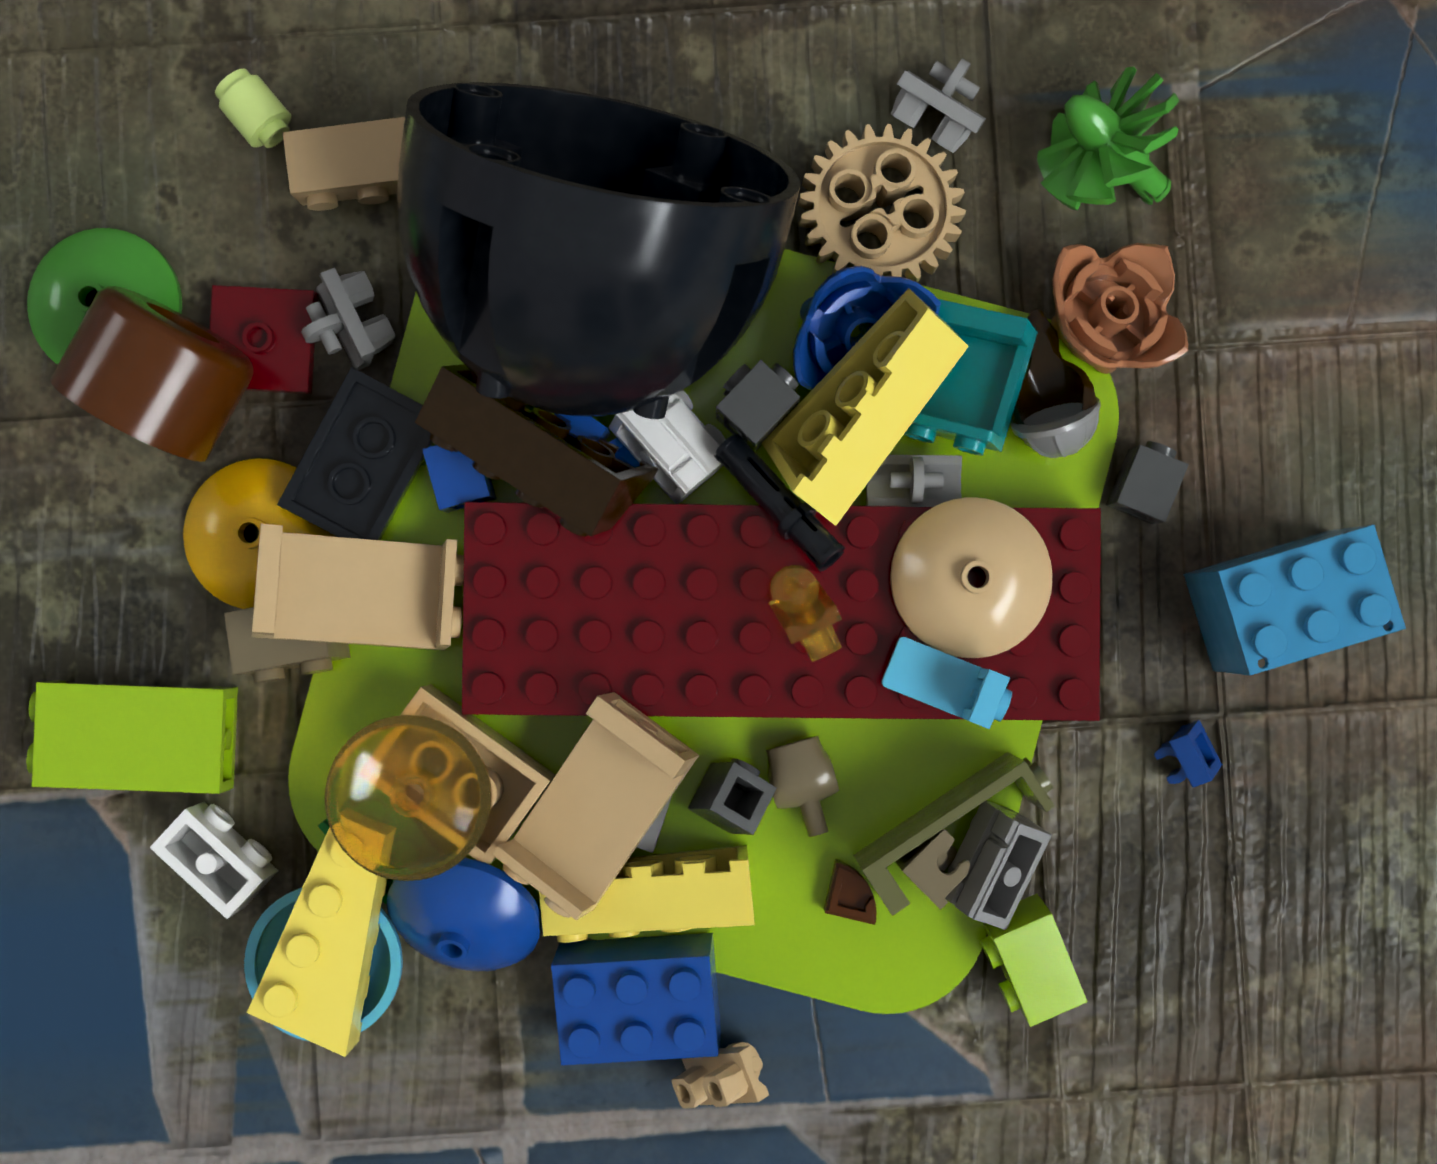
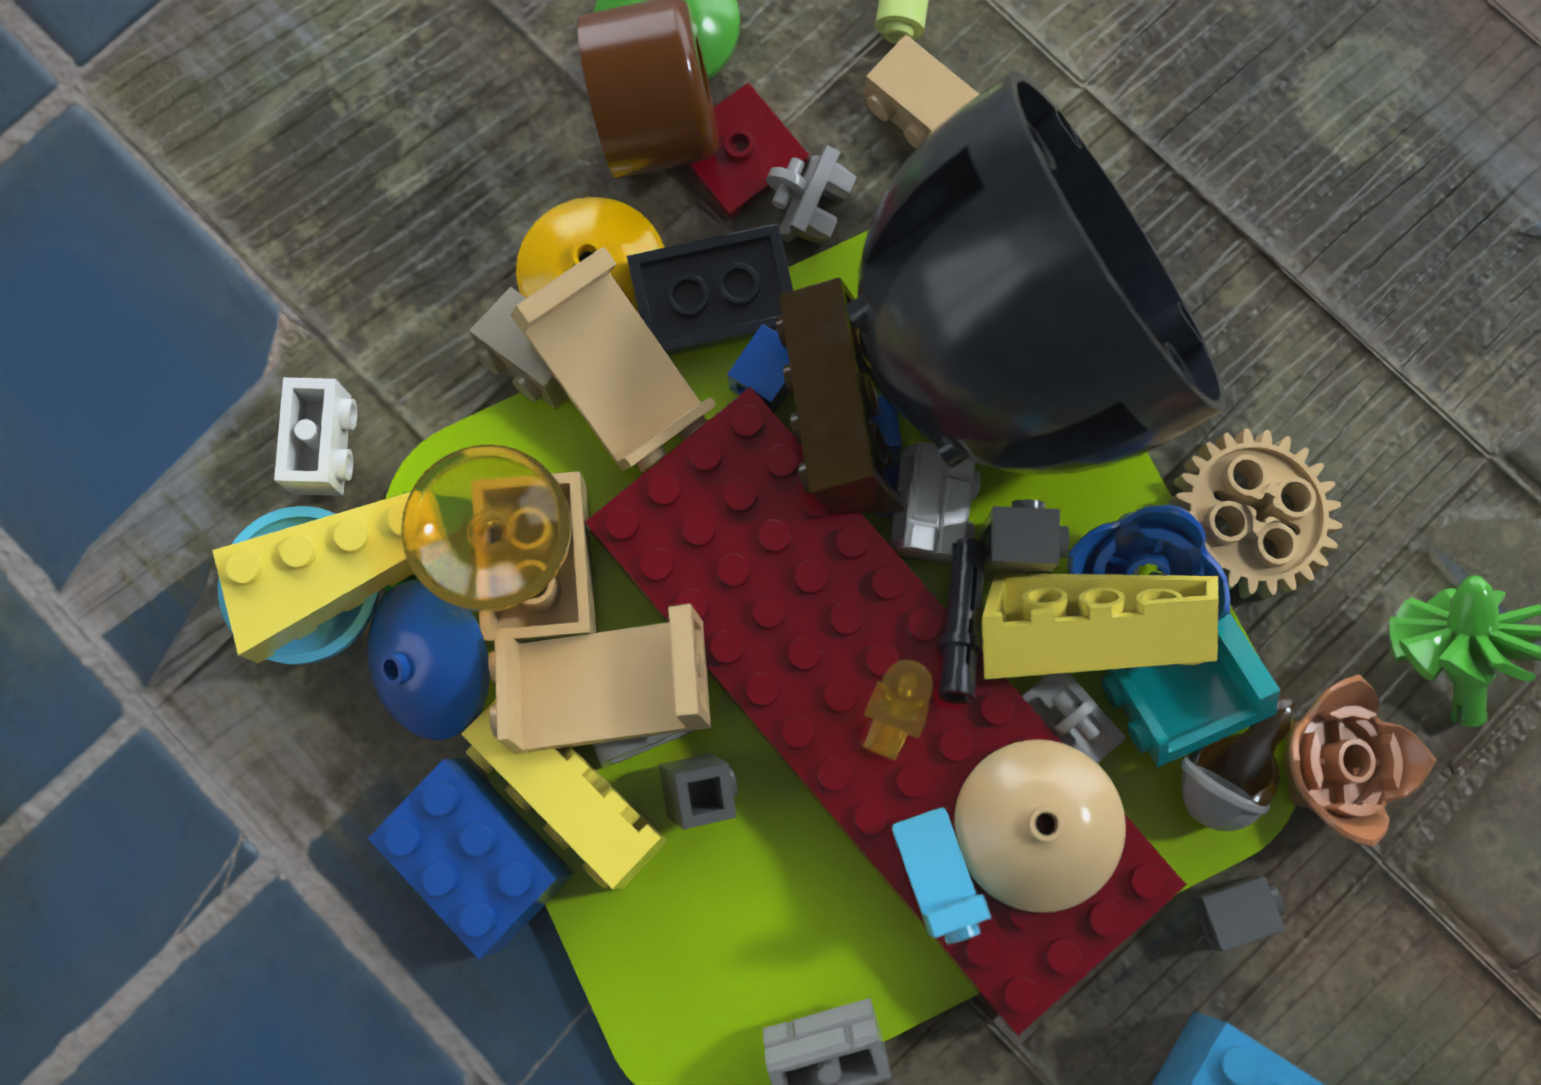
camera: 50 degrees right, 10 degrees down
lime panel [26,680,238,794] -> none
tan hips [672,1042,769,1109] -> none
dark tan piece [766,736,840,837] -> none
reddish brown tile [824,860,877,925] -> none
olive panel [854,752,1055,916] -> none
light grey hips [891,58,986,153] -> none
dark tan hinge [895,829,970,910] -> none

